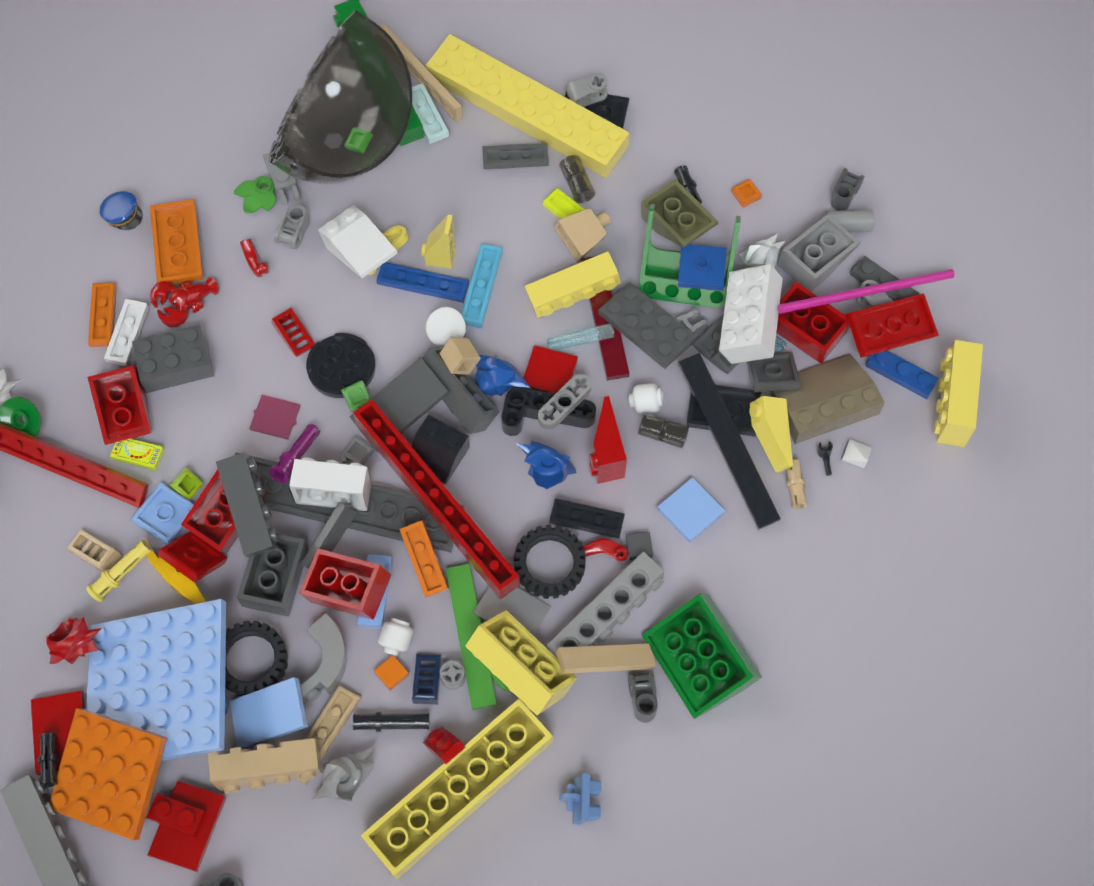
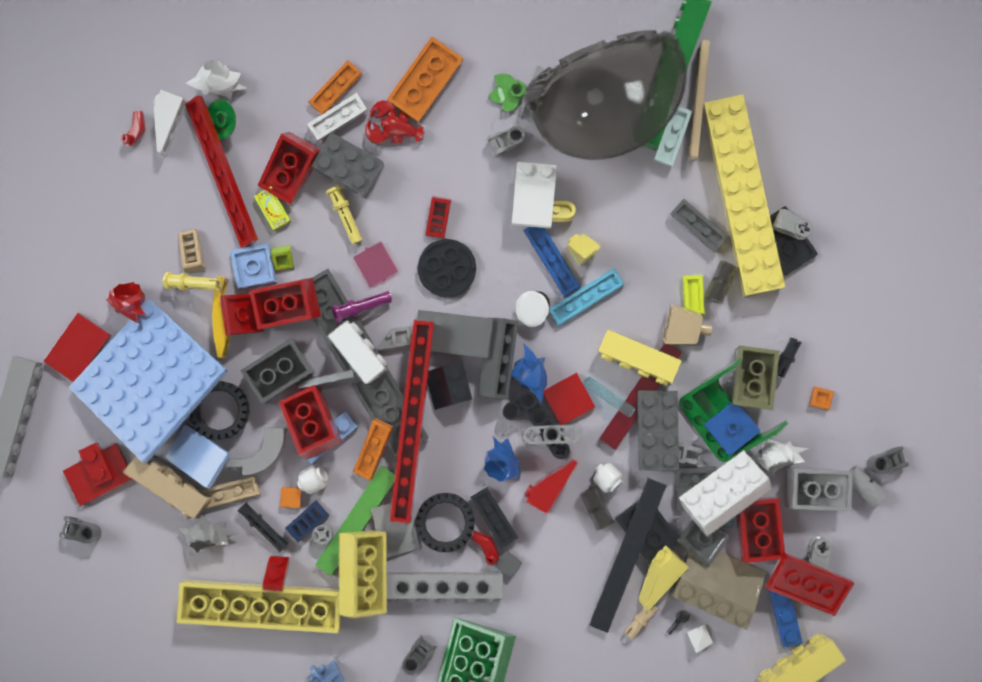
camera: 45 degrees right, 20 degrees up
black pin [38,733,59,787] -> none
orange plate [50,708,167,841] -> none
piece [99,191,142,230] -> none
dark grey brick [216,452,279,557] -> none
red arm [240,238,269,277] -> none
bright green tile [341,380,371,411] -> none
bright green tile [344,127,373,154] -> none
tan brick [439,337,481,375] -> none
tan tile [556,643,656,674] -> none
light blue tile [657,477,725,543] -> none
dark pink piece [778,269,955,314] -> none
dark grey plate [850,256,920,301] -> none
none -> light yellow pin [326,185,363,245]

